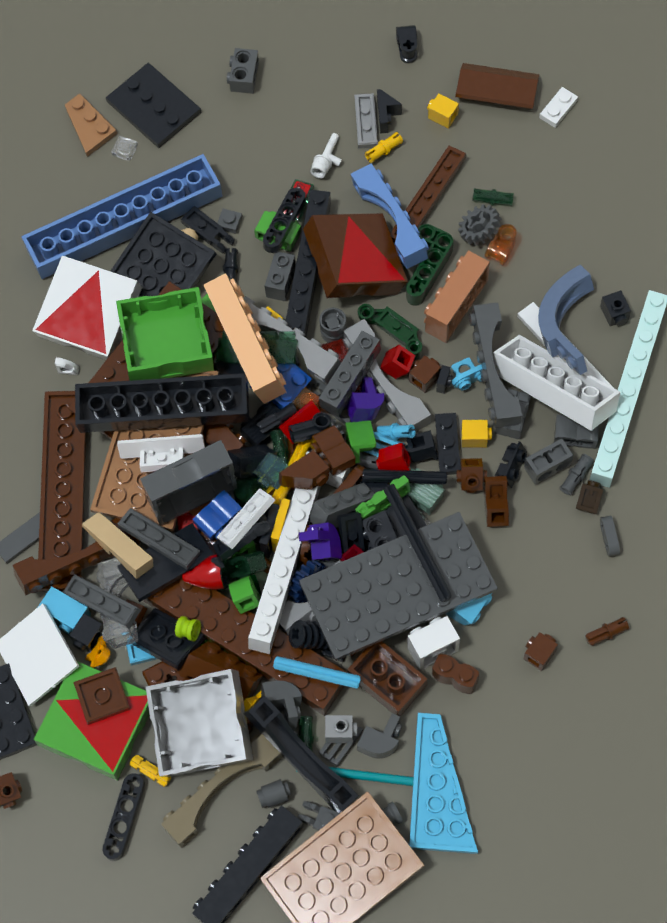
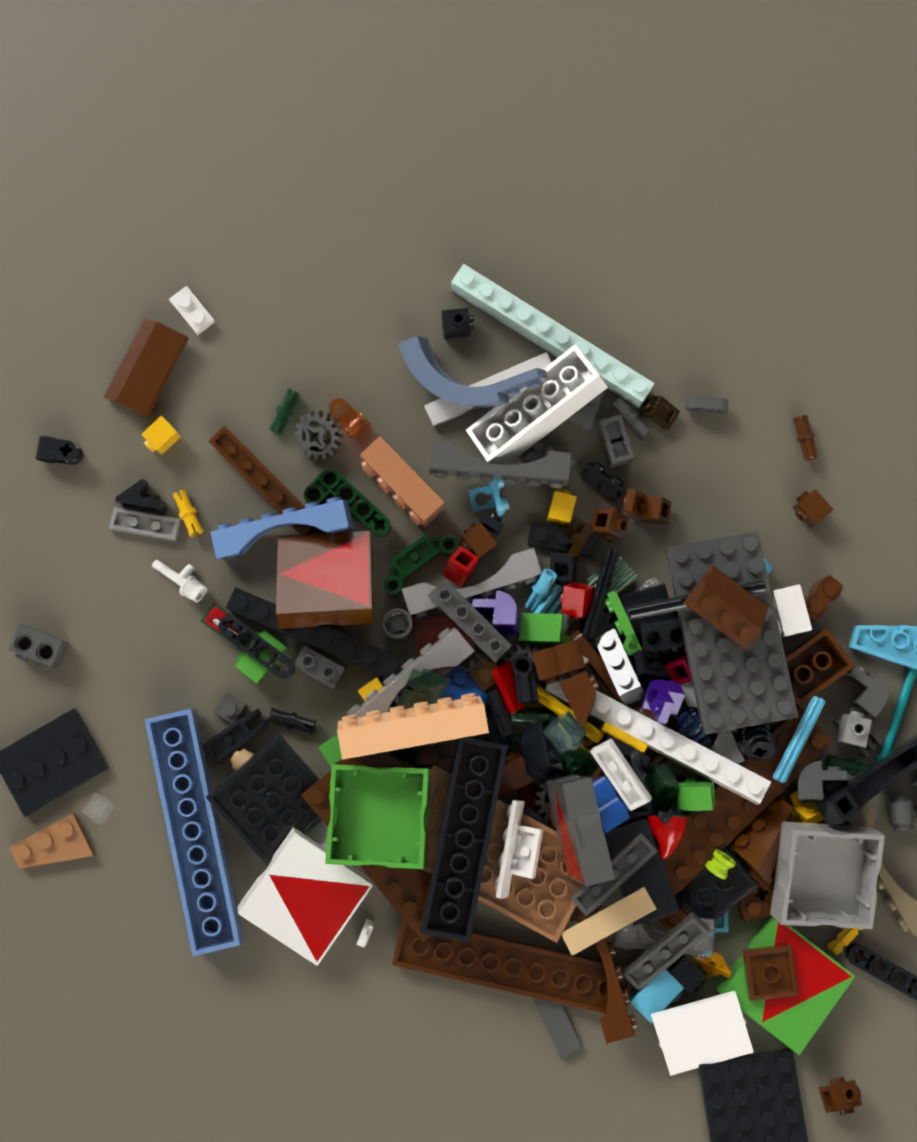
camera: 85 degrees left, 15 degrees up
none -> dark brown bracket [564,517,594,558]
none -> reddish brown slope [683,565,768,650]

